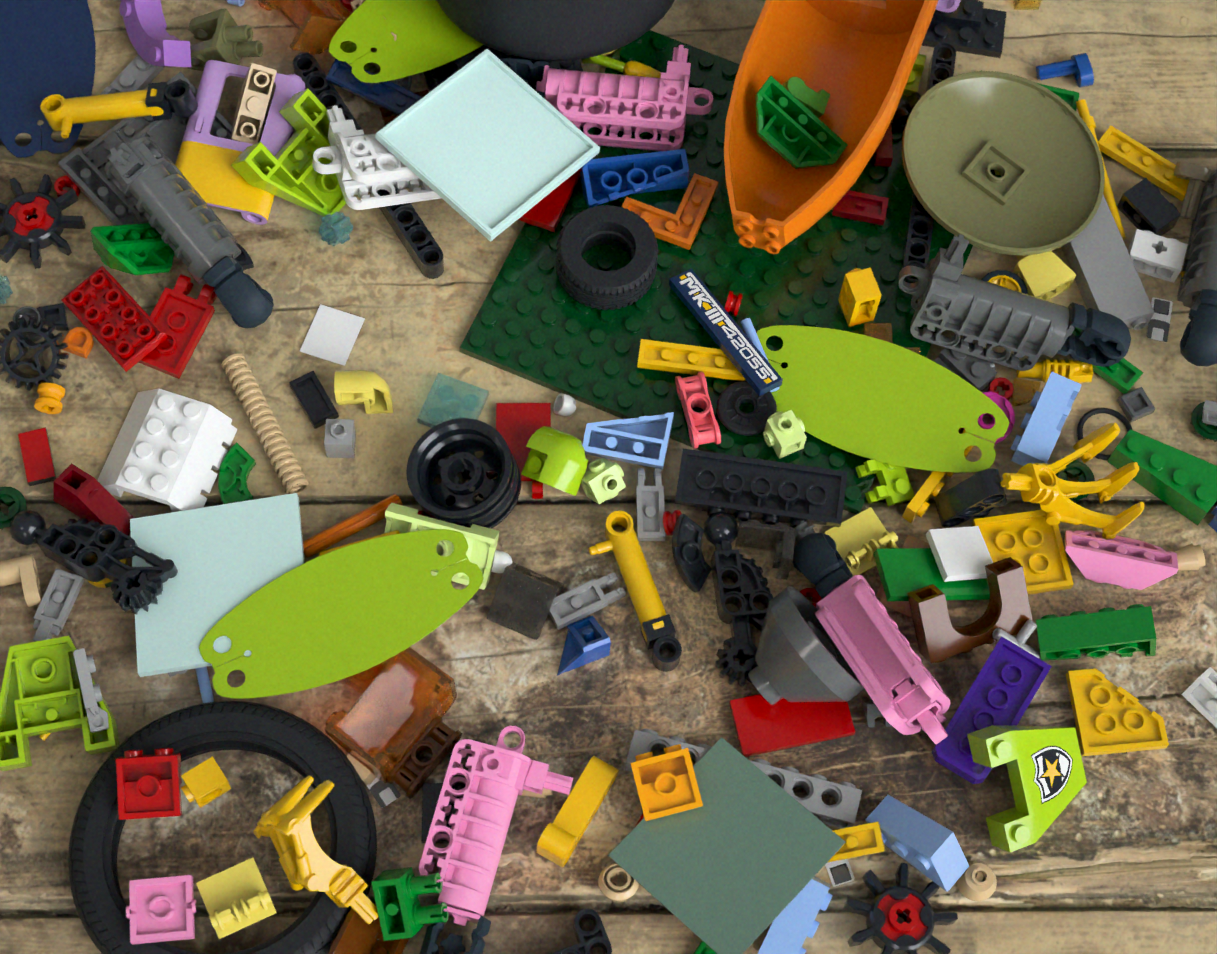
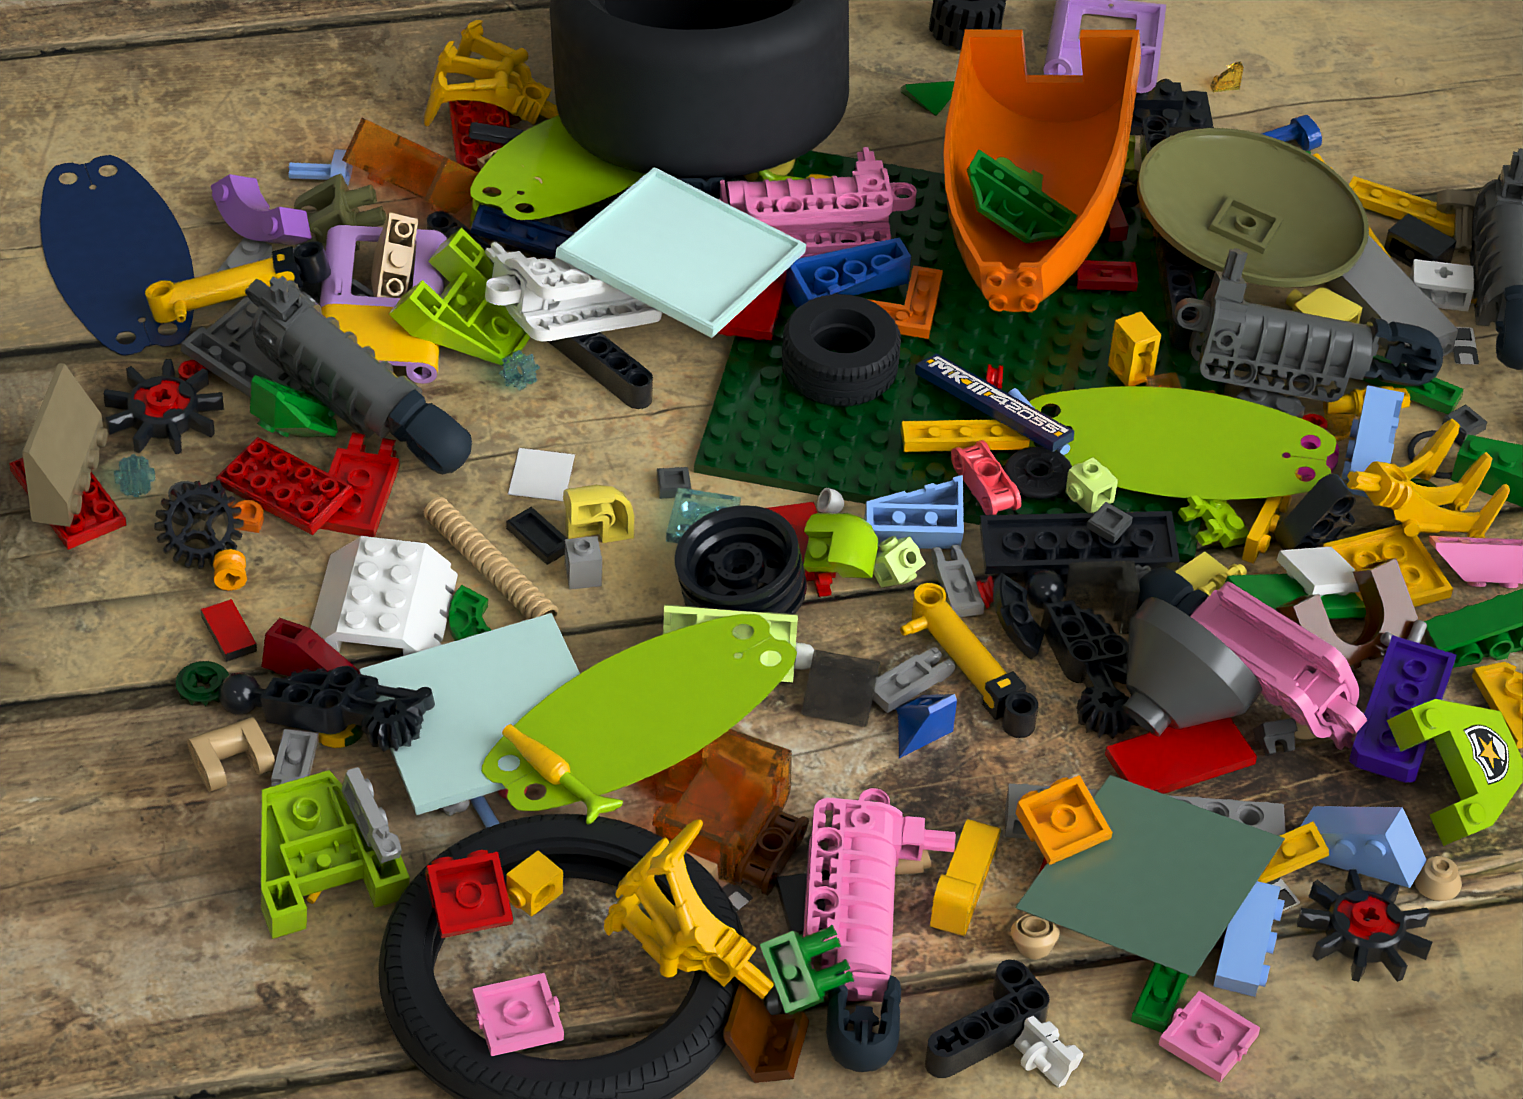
camera: 10 degrees left, 20 degrees down
light yellow hinge [196,858,277,939] -> none
orange axle [303,494,403,557] -> none
none -> piece [502,724,623,825]
none -> dark grey tile [656,467,692,499]
none -> dark grey tile [1087,502,1133,544]

